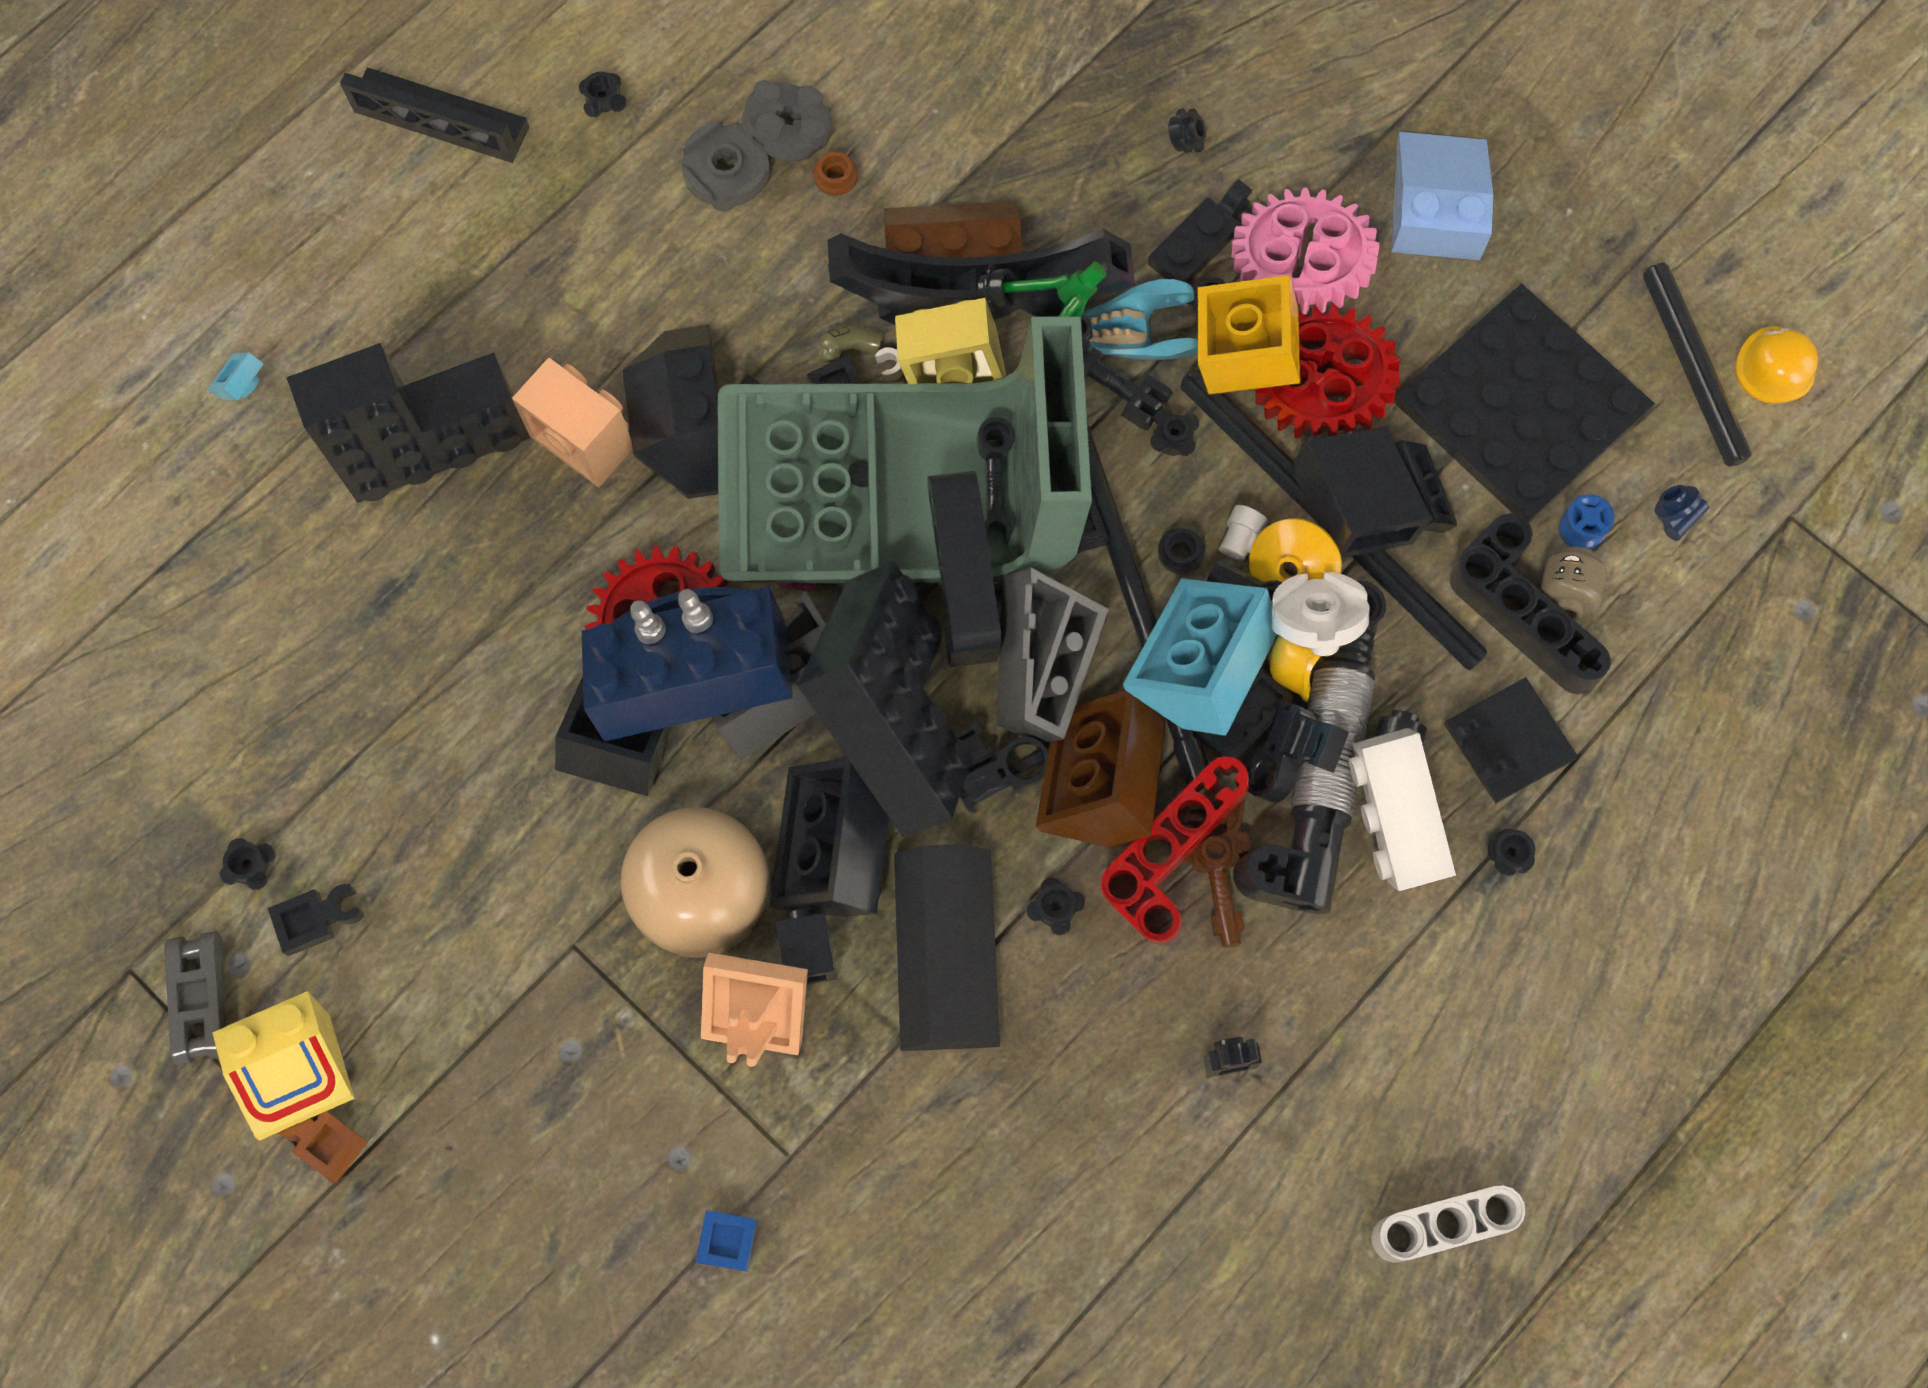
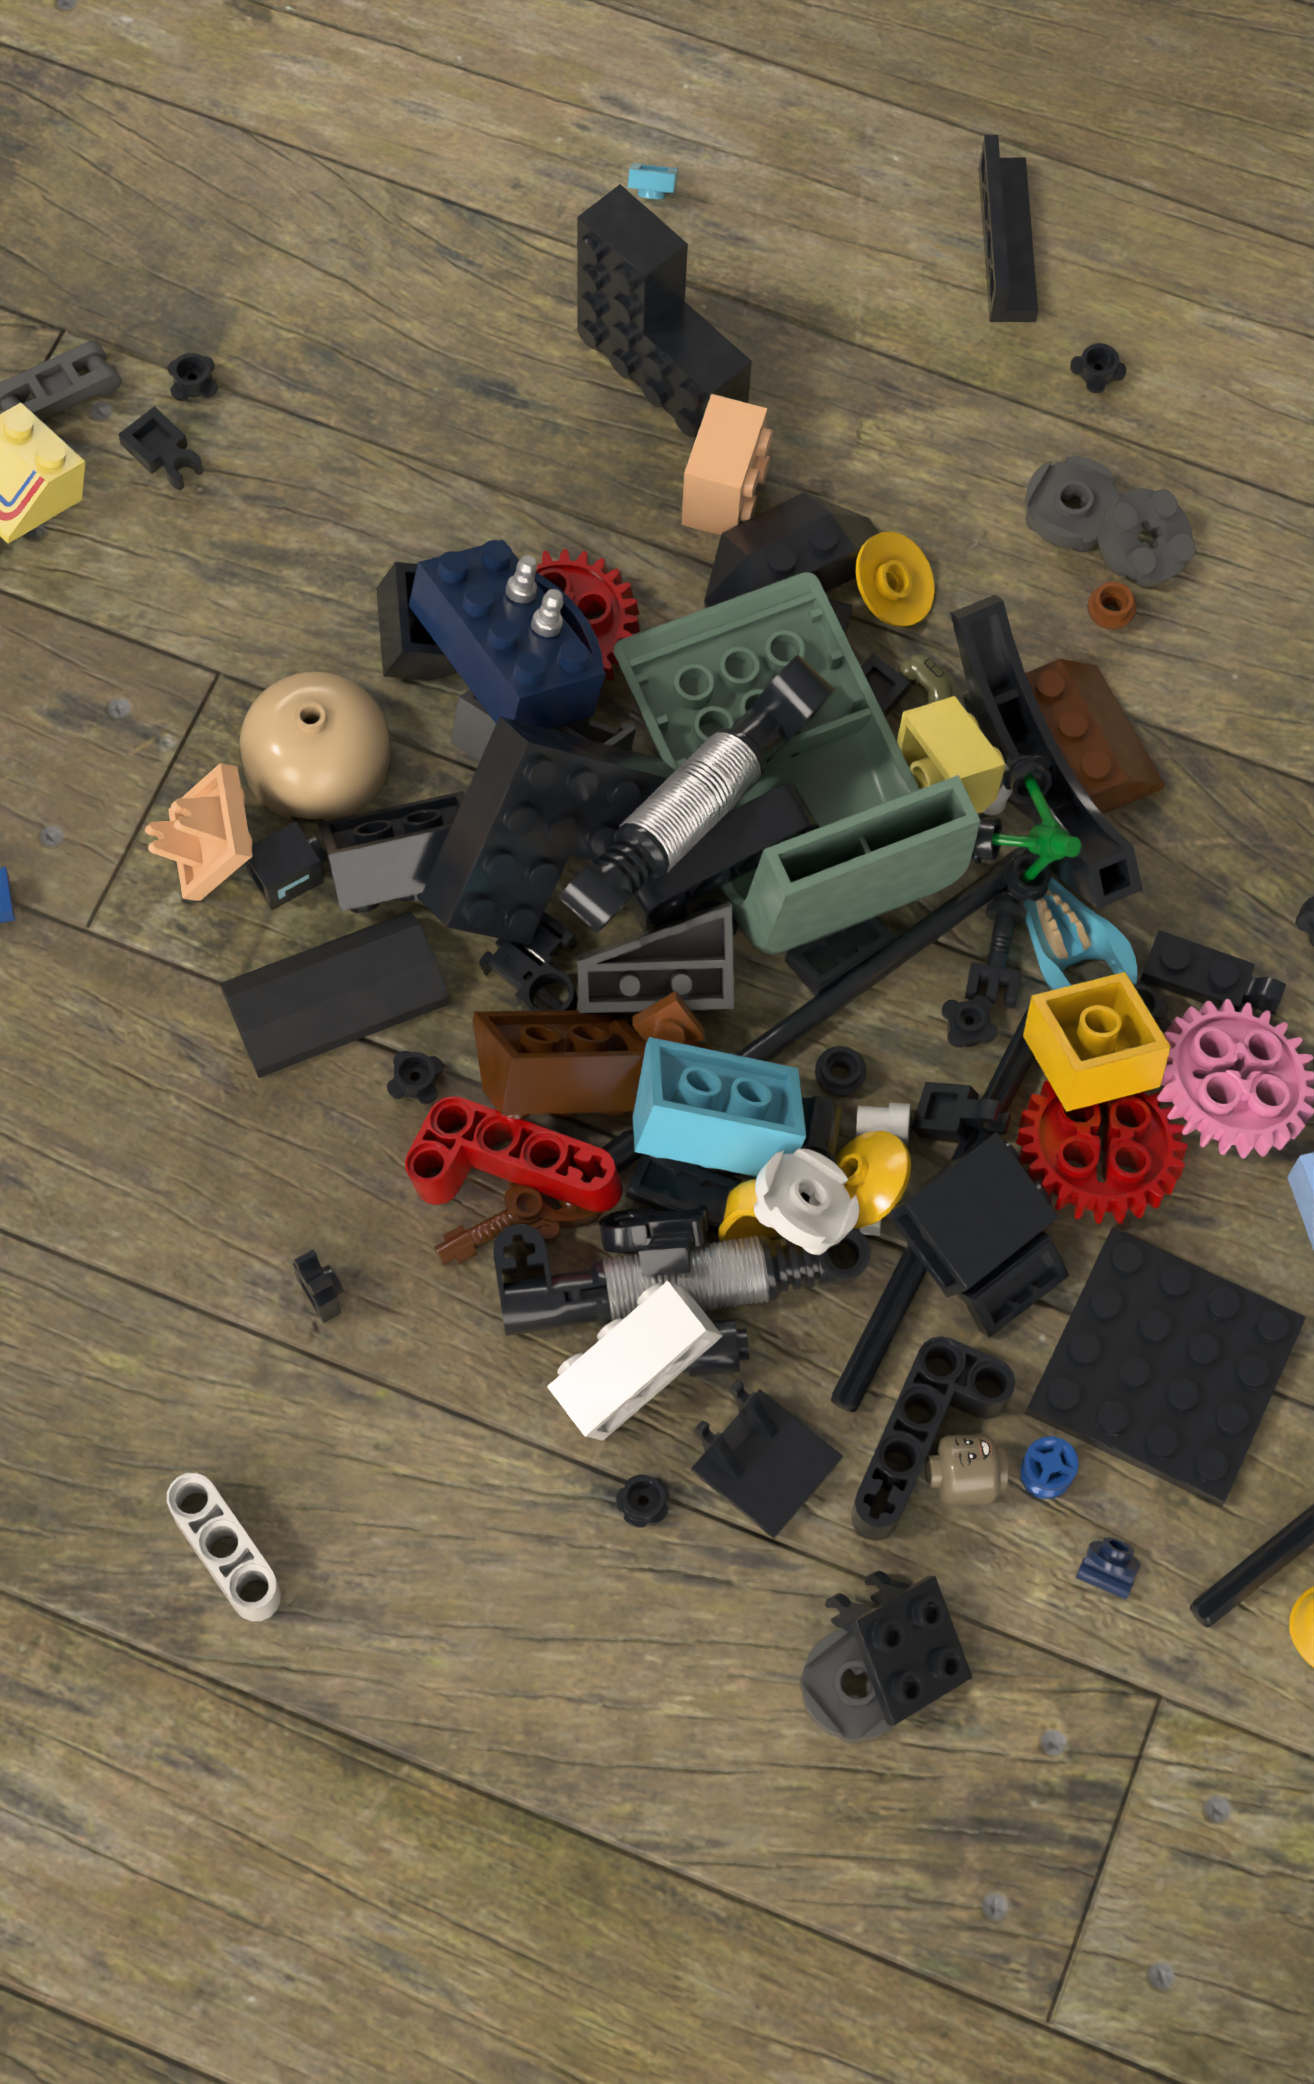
camera: 65 degrees right, 5 degrees down
none -> piece [559,655,835,933]
none -> dark orange plate [633,991,713,1050]
none -> dark grey plate [800,1629,897,1744]
none -> black plate [825,1570,973,1726]
none -> yellow dish [856,531,935,627]
none -> black plate [911,1082,1012,1141]

